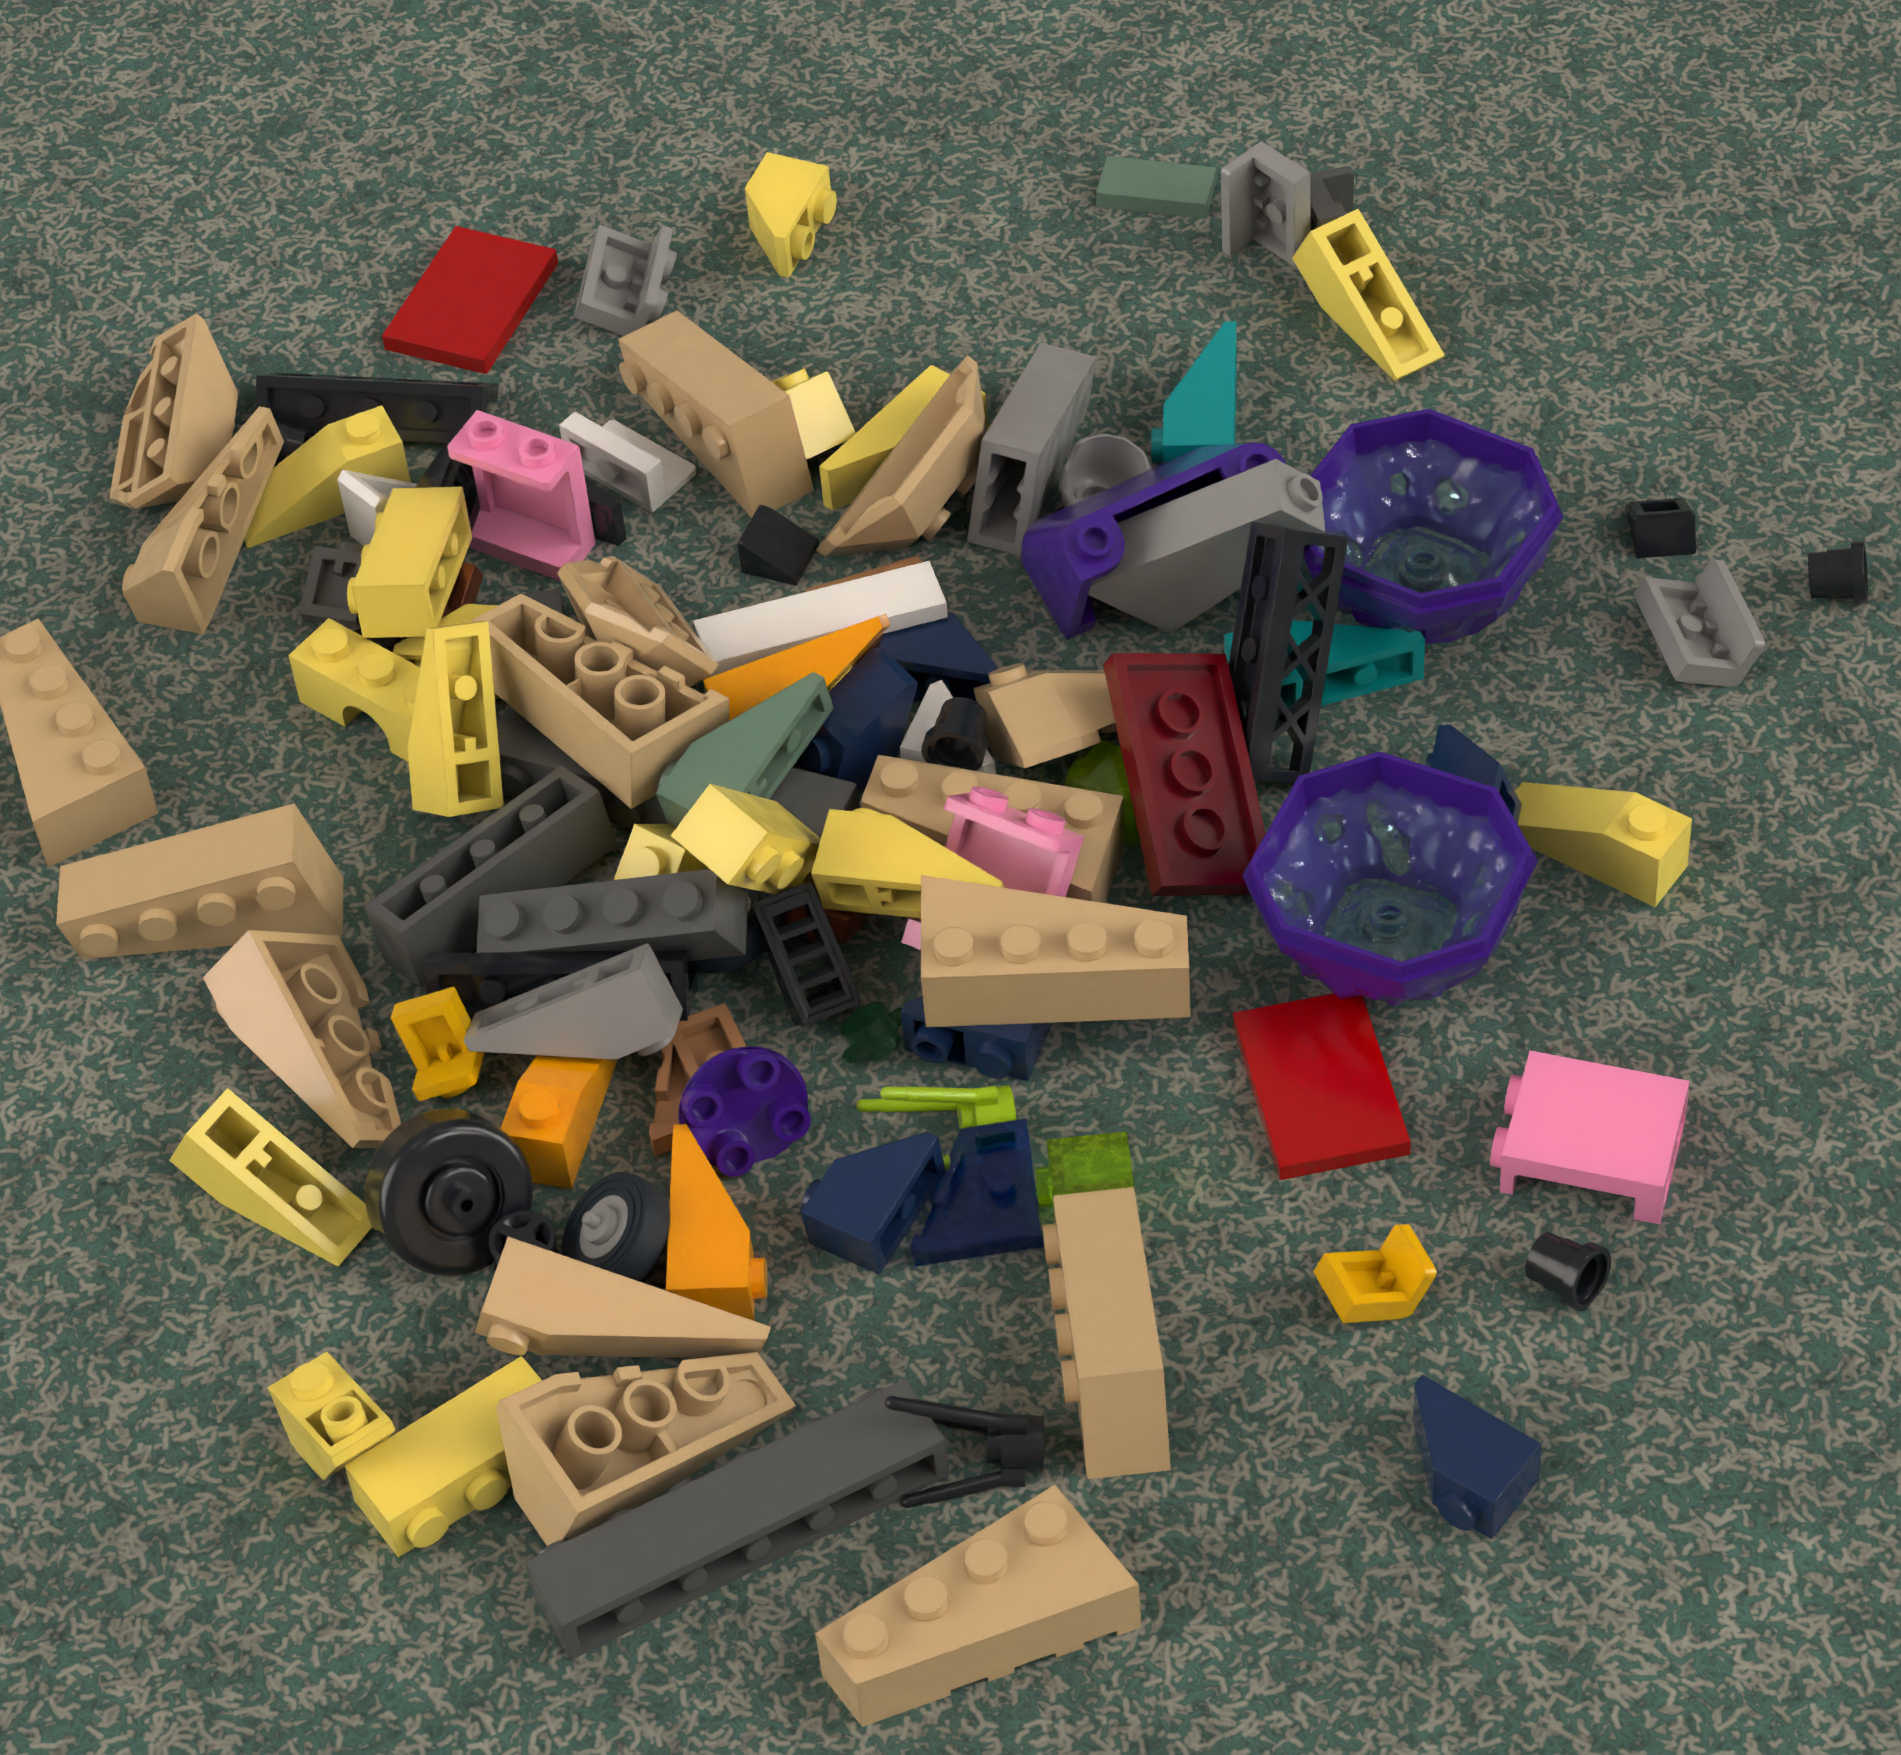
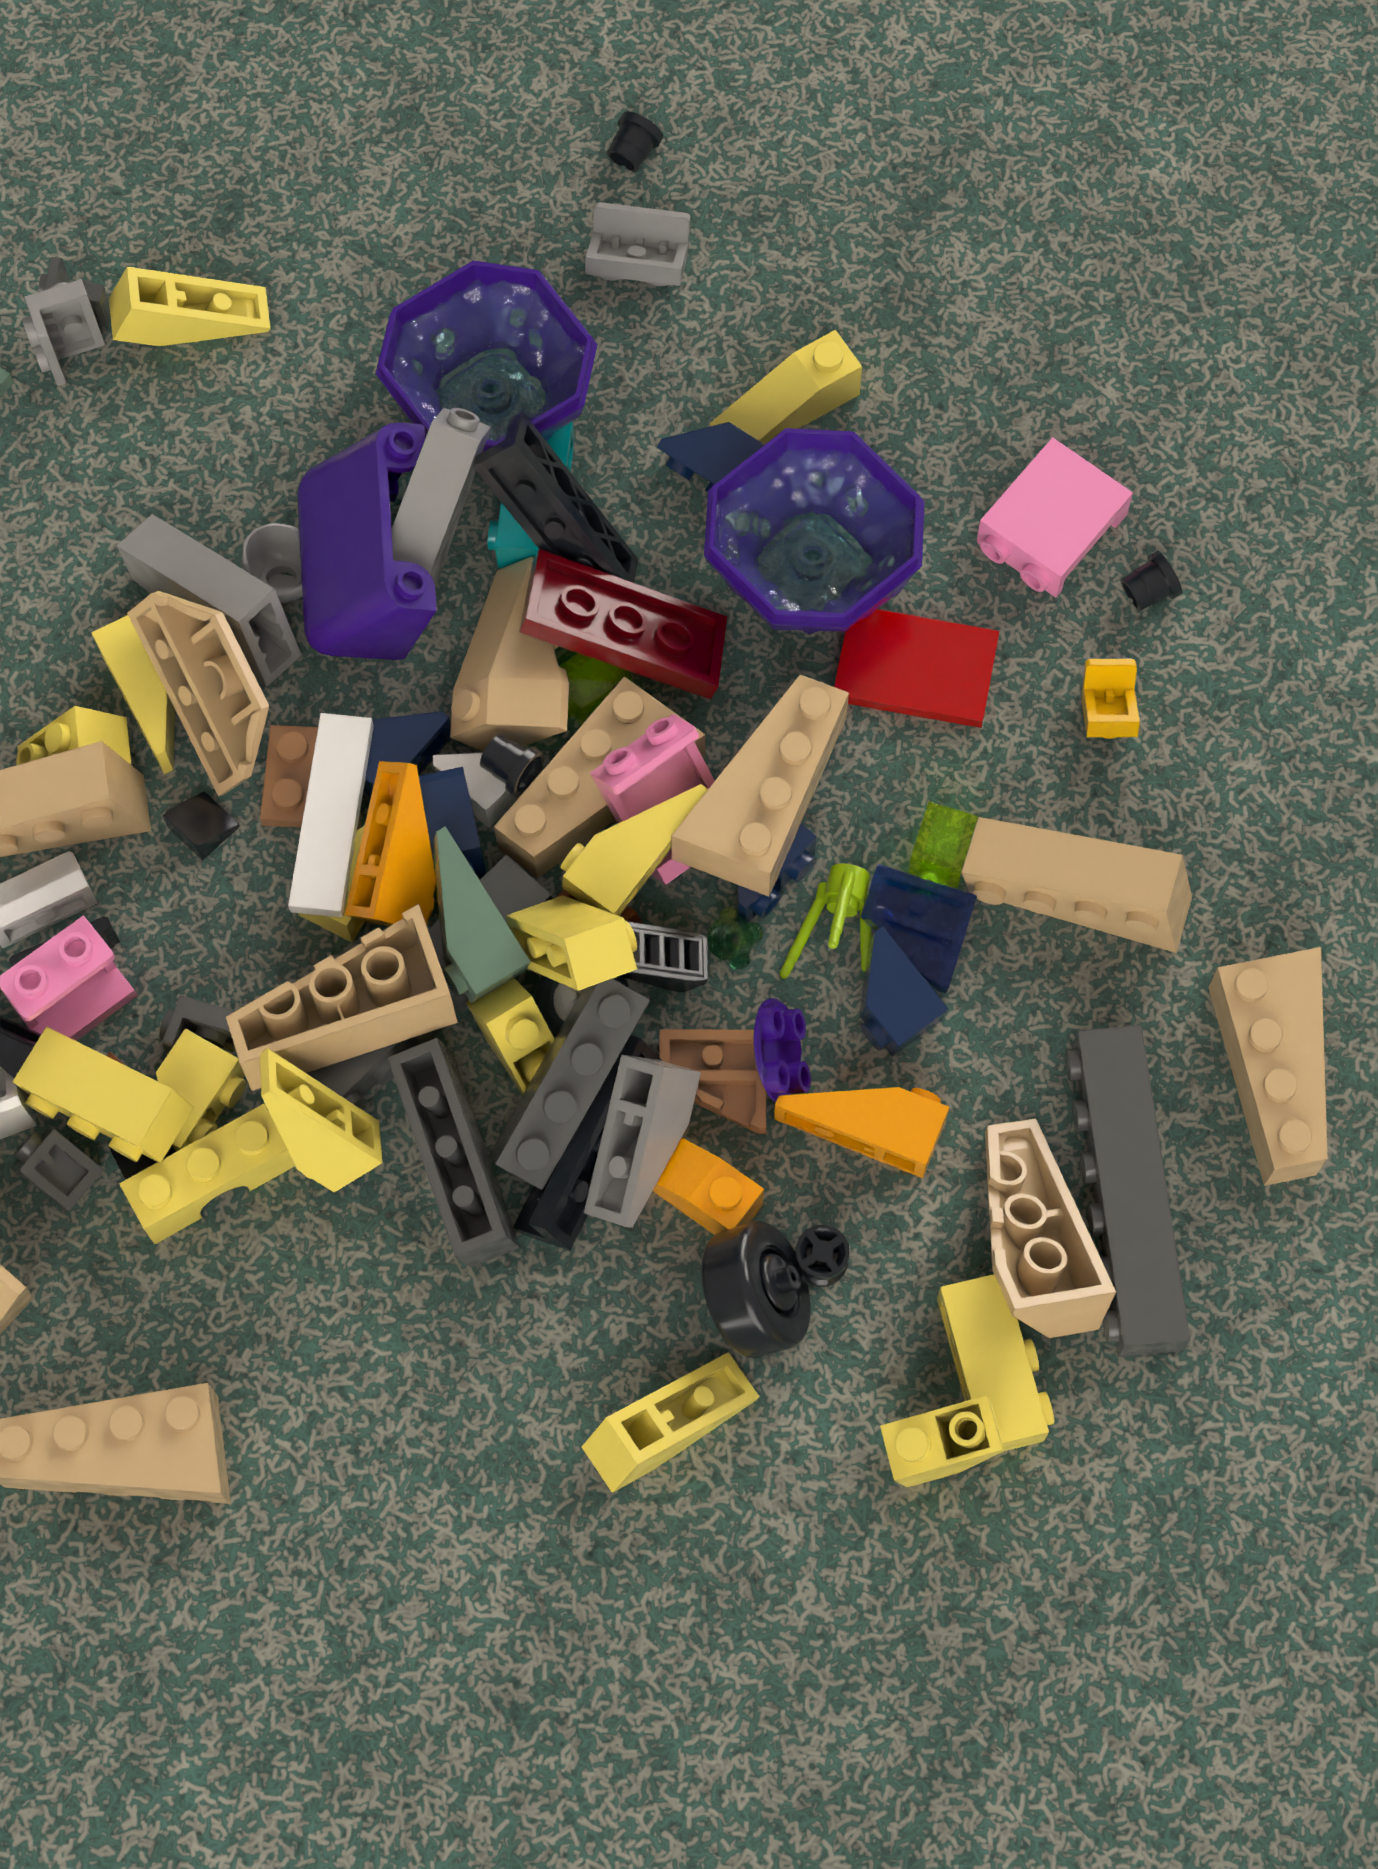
camera: 70 degrees left, 20 degrees up
tan wedge [56,803,344,959] -> none
tan wedge [203,930,401,1148] -> none
yellow bracket [391,987,485,1101] -> none
tan wedge [475,1237,771,1358] -> none
tan wedge [557,556,719,687] -> none
black wheel [562,1172,670,1282] -> none
black plant [885,1396,1044,1508] -> none
teal slope [1151,321,1237,463] -> none
dark blue slope [1413,1375,1541,1539] -> none
black slope [1625,498,1696,559] -> none

